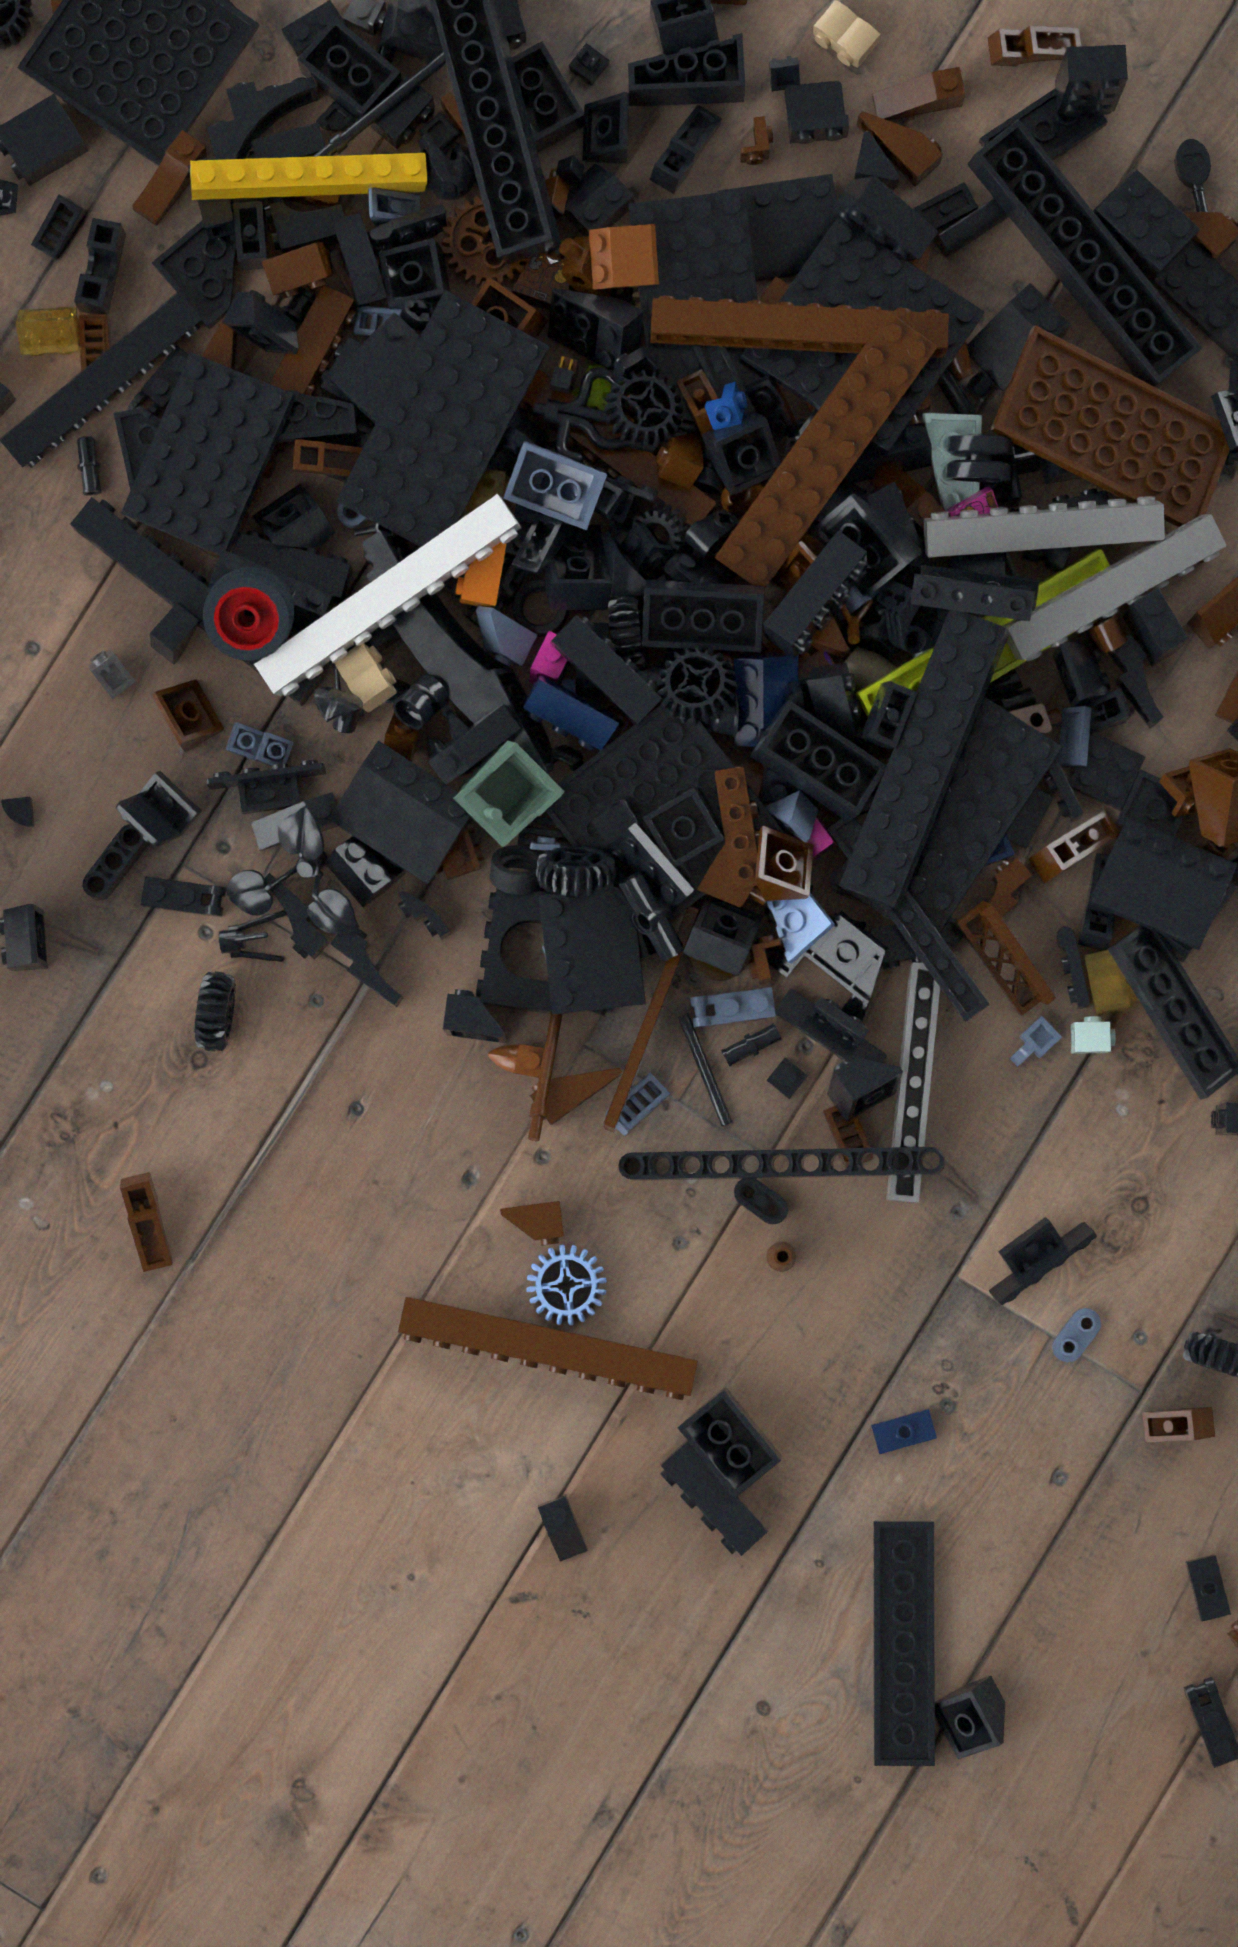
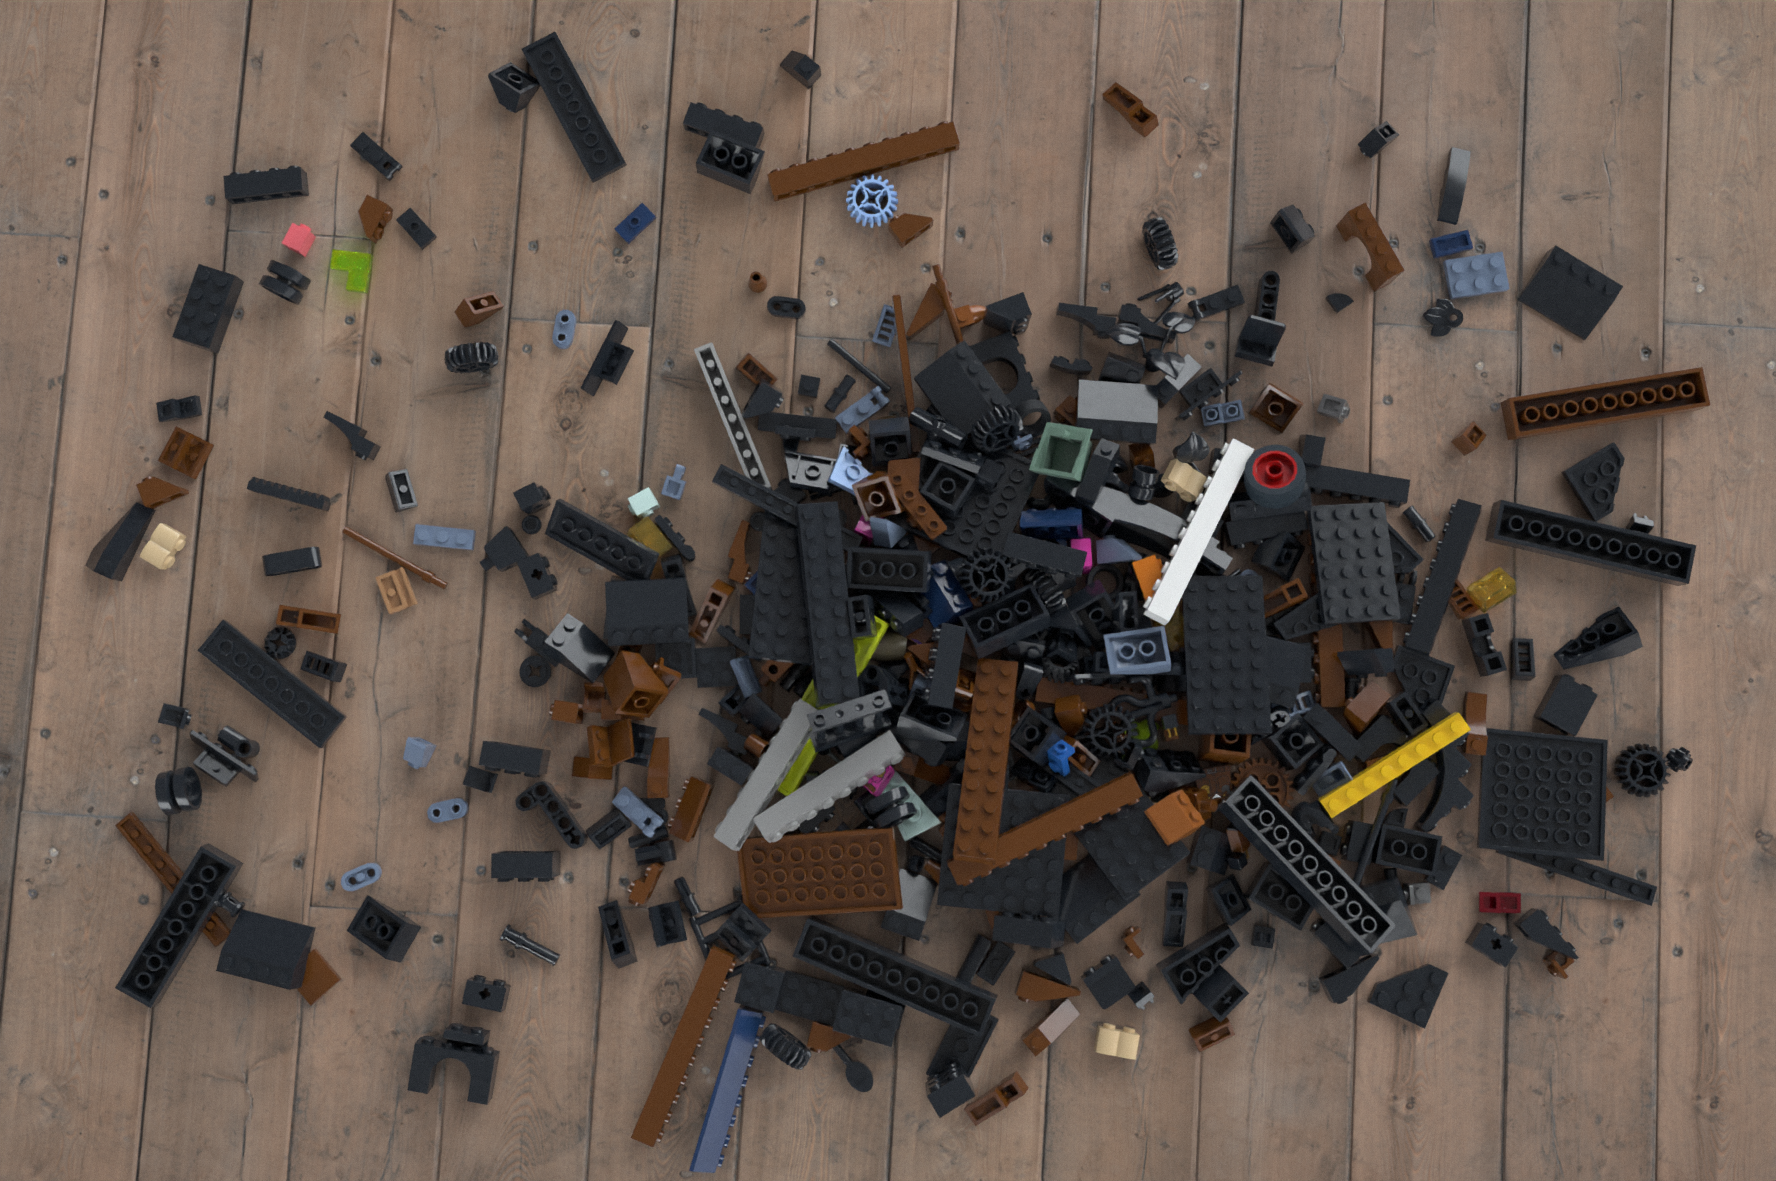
camera: 150 degrees right, 0 degrees up
black beam [618,1147,946,1181] -> none
reddish brown fence [955,901,1056,1016] -> none

